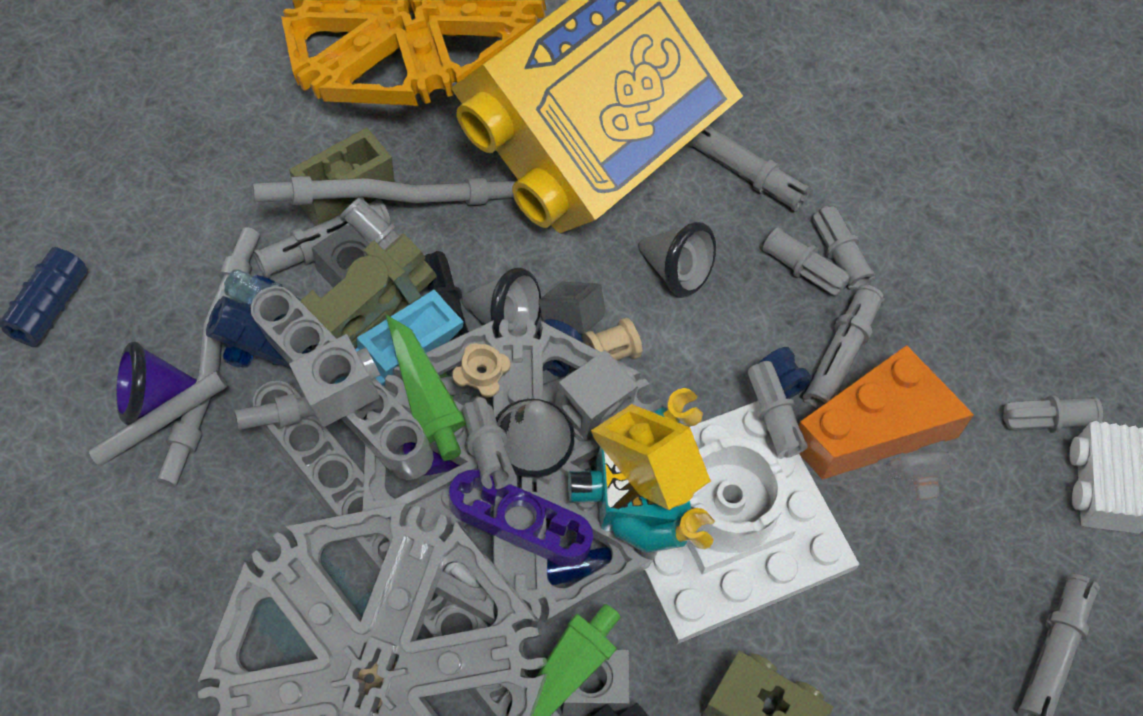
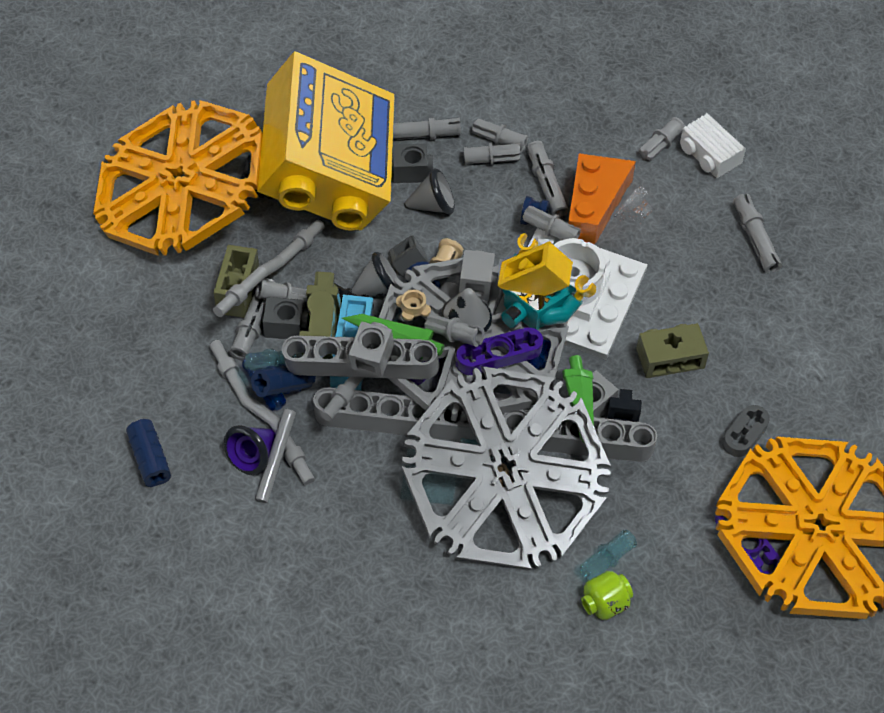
camera: 40 degrees left, 5 degrees down
none -> dark grey brick [392,144,433,183]

